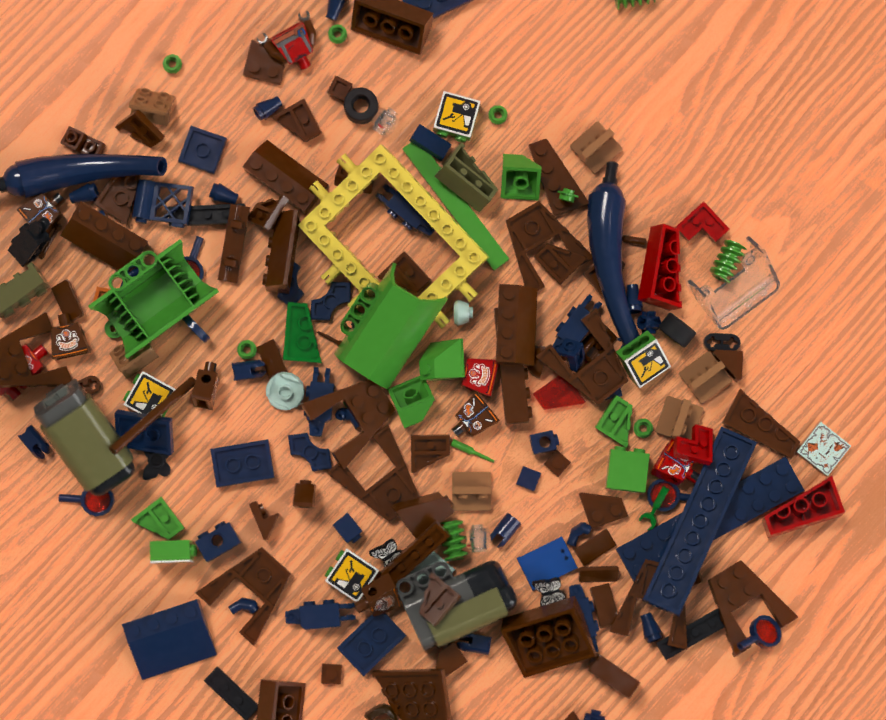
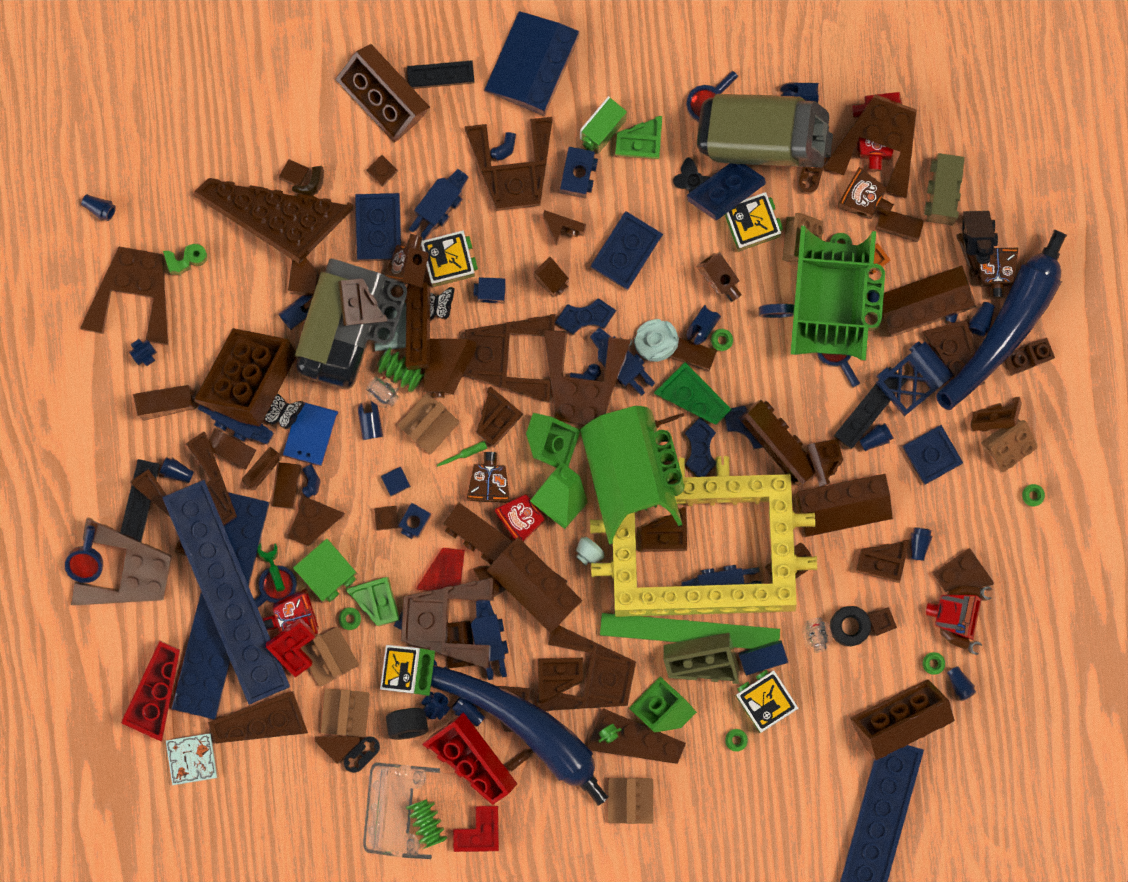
camera: 135 degrees right, 0 degrees up
reddish brown piece [109,377,195,455] -> none
reddish brown hinge [218,204,250,283] -> none
dark blue bracket [558,338,586,372] -> none

